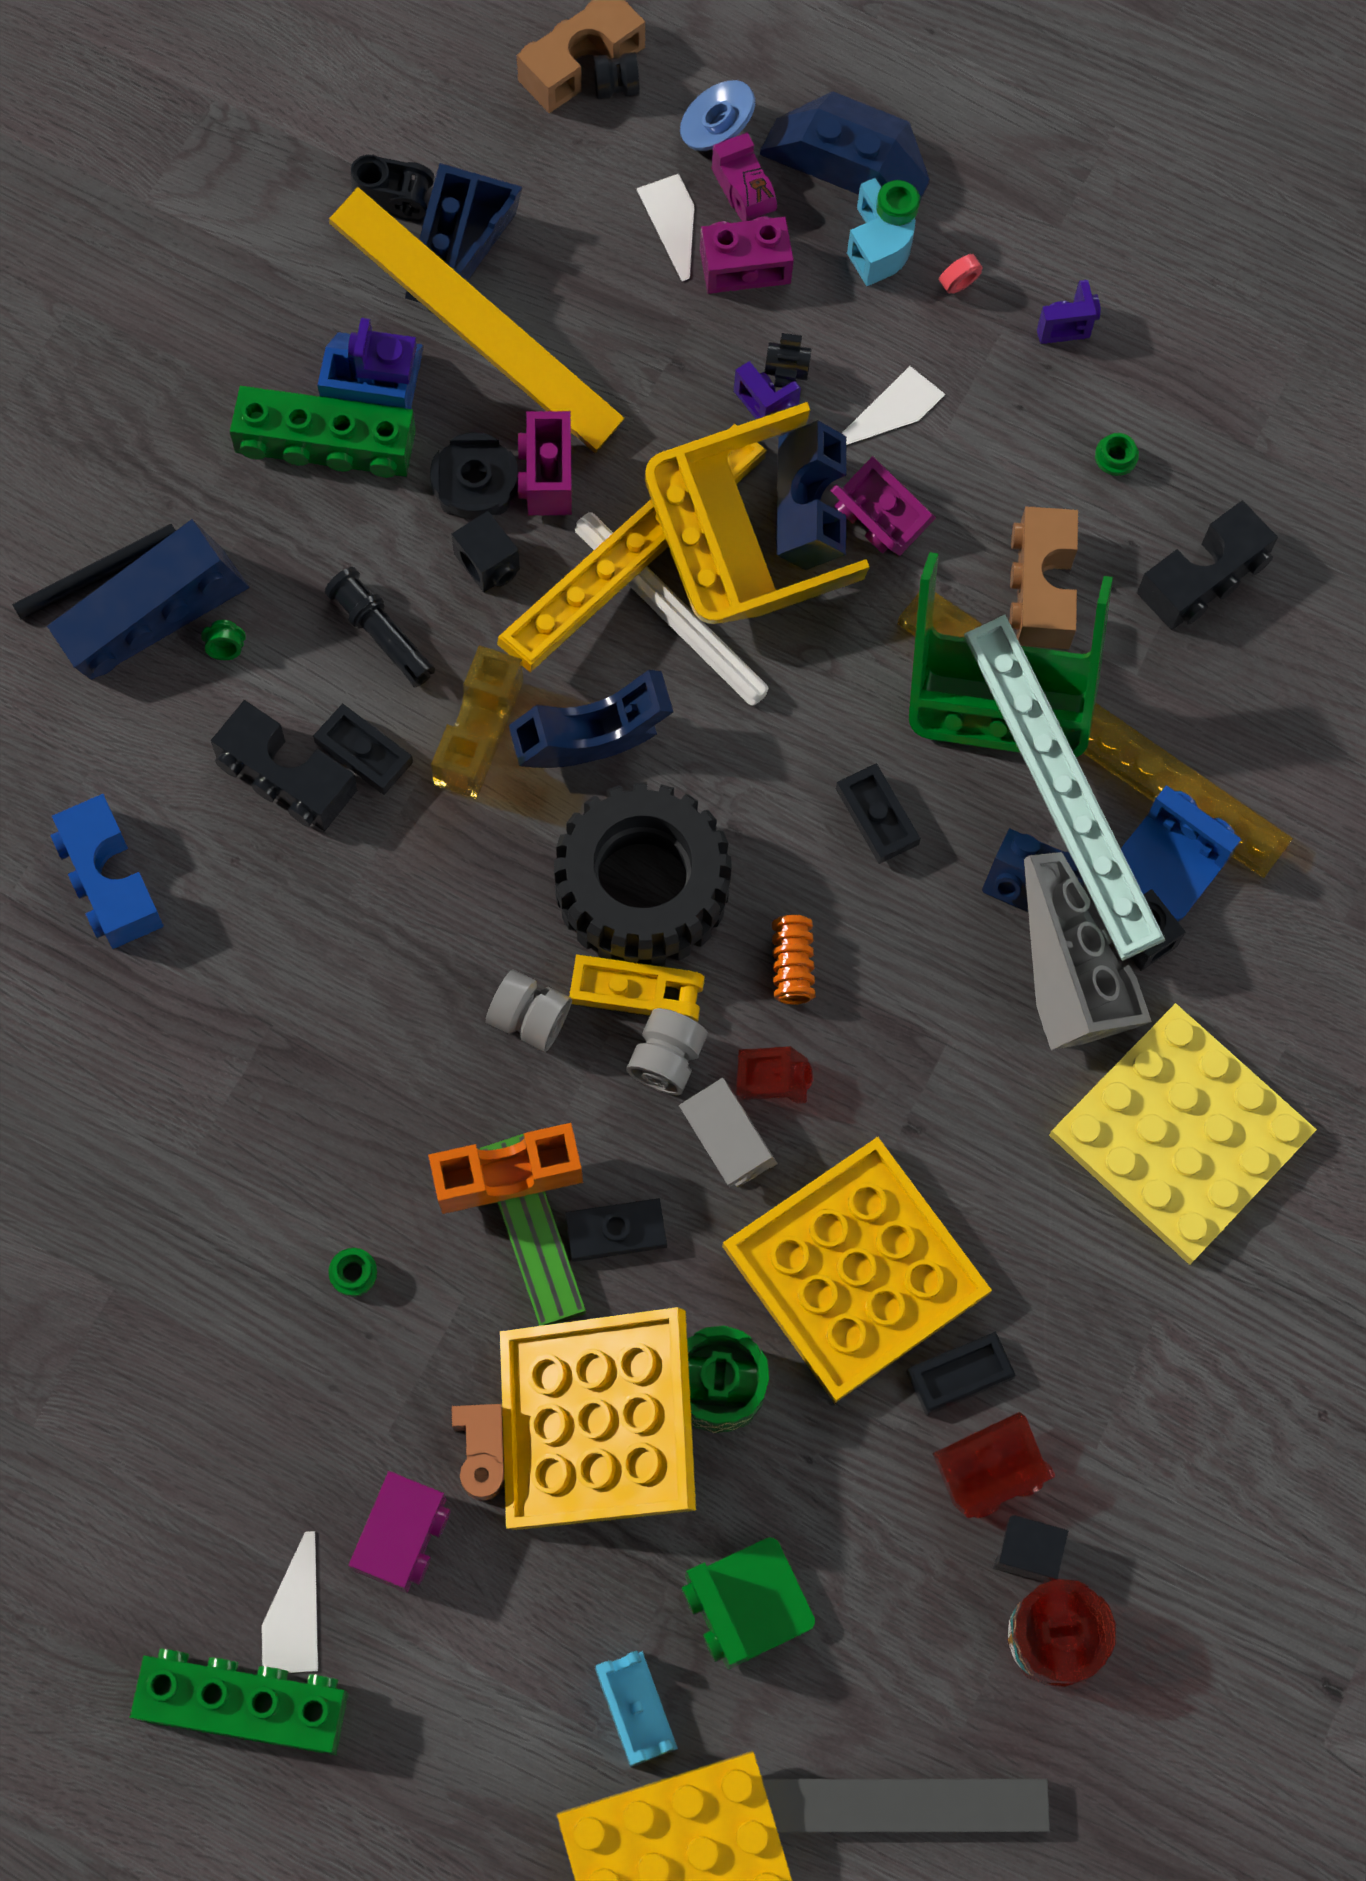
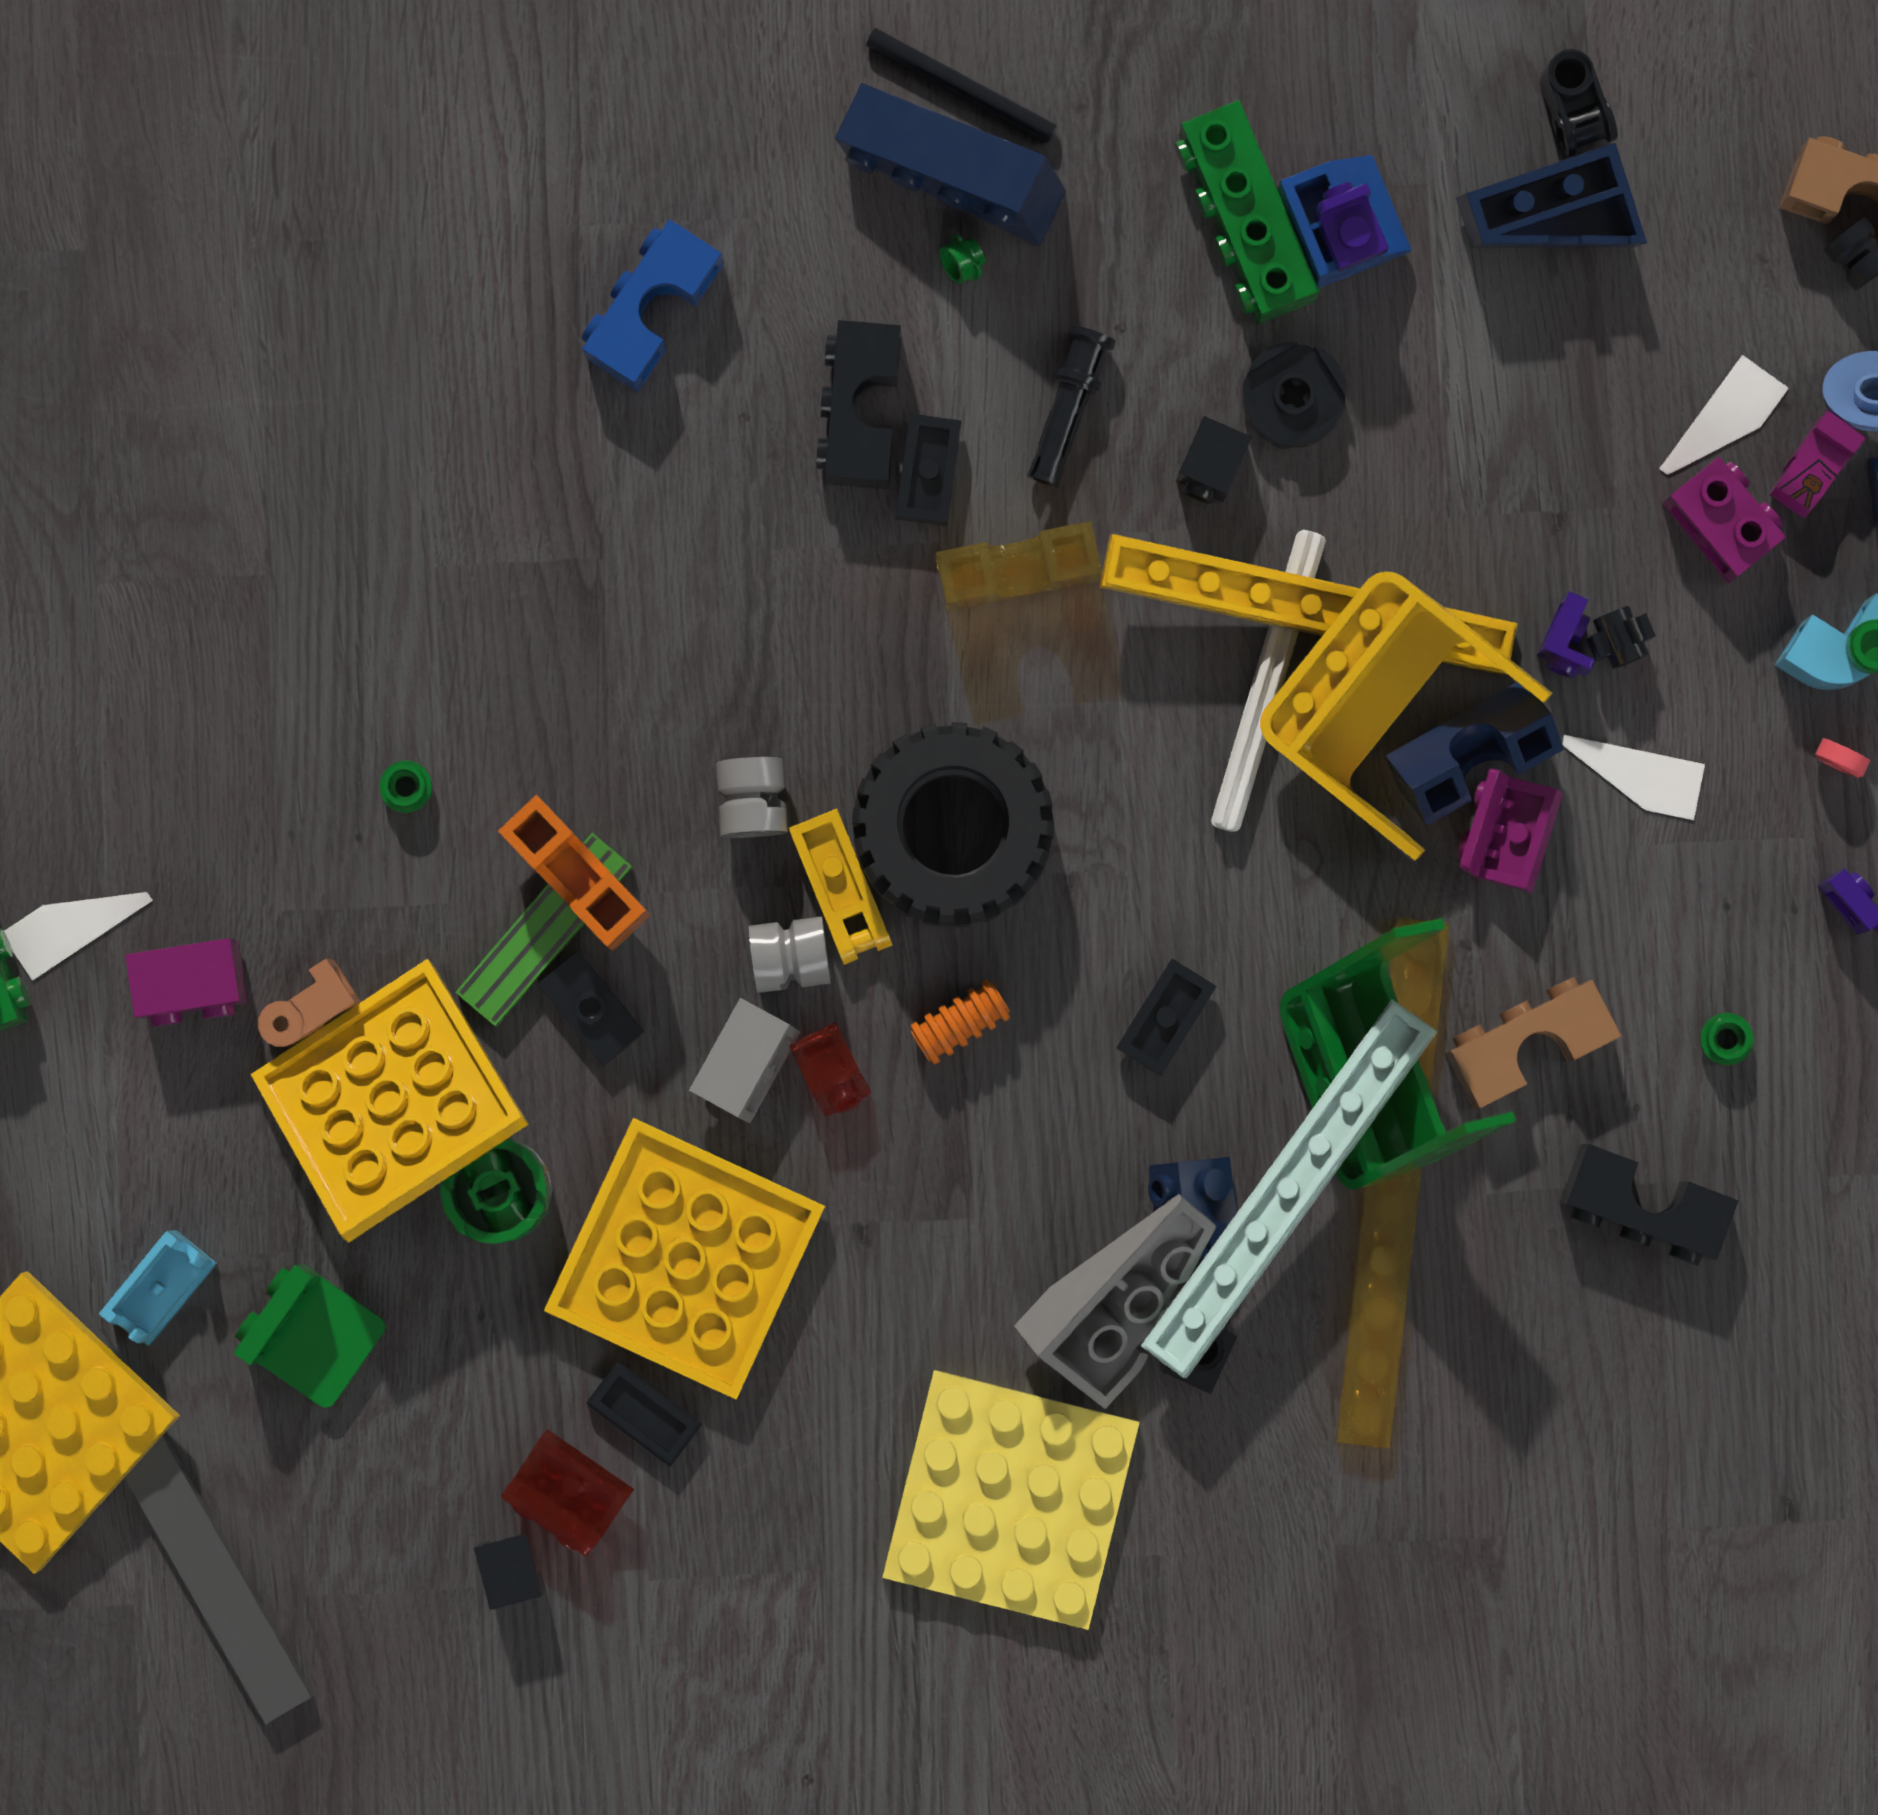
camera: 65 degrees right, 15 degrees up
yellow tile [329,187,624,453] -> none
dark blue arch [508,670,674,768] -> none
magenta brick [518,411,572,515] -> none
clear red brick [1008,1579,1116,1687] -> none
blue bracket [1121,785,1241,921] -> none

